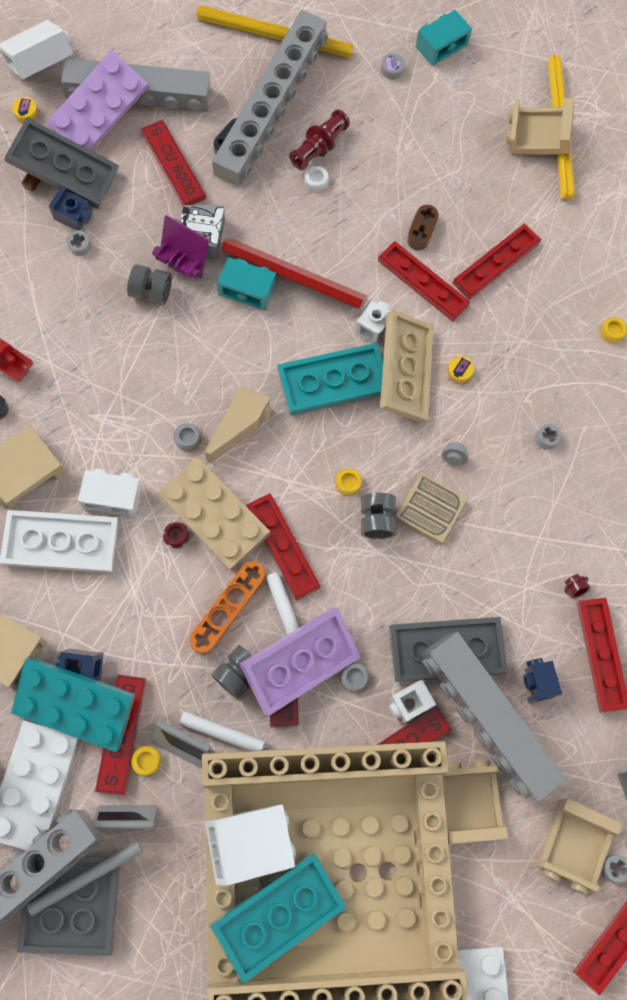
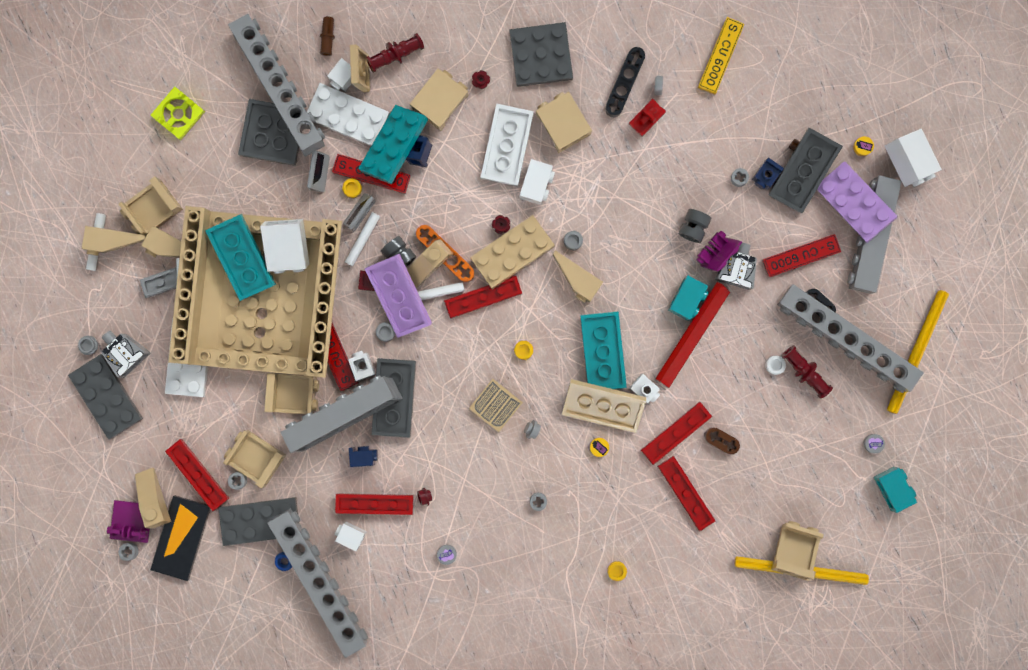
camera: 105 degrees right, 15 degrees up
light grey bar [27,842,143,916] -> none
dark grey wheel [361,492,396,539] -> none
none -> tan slope [407,239,453,288]

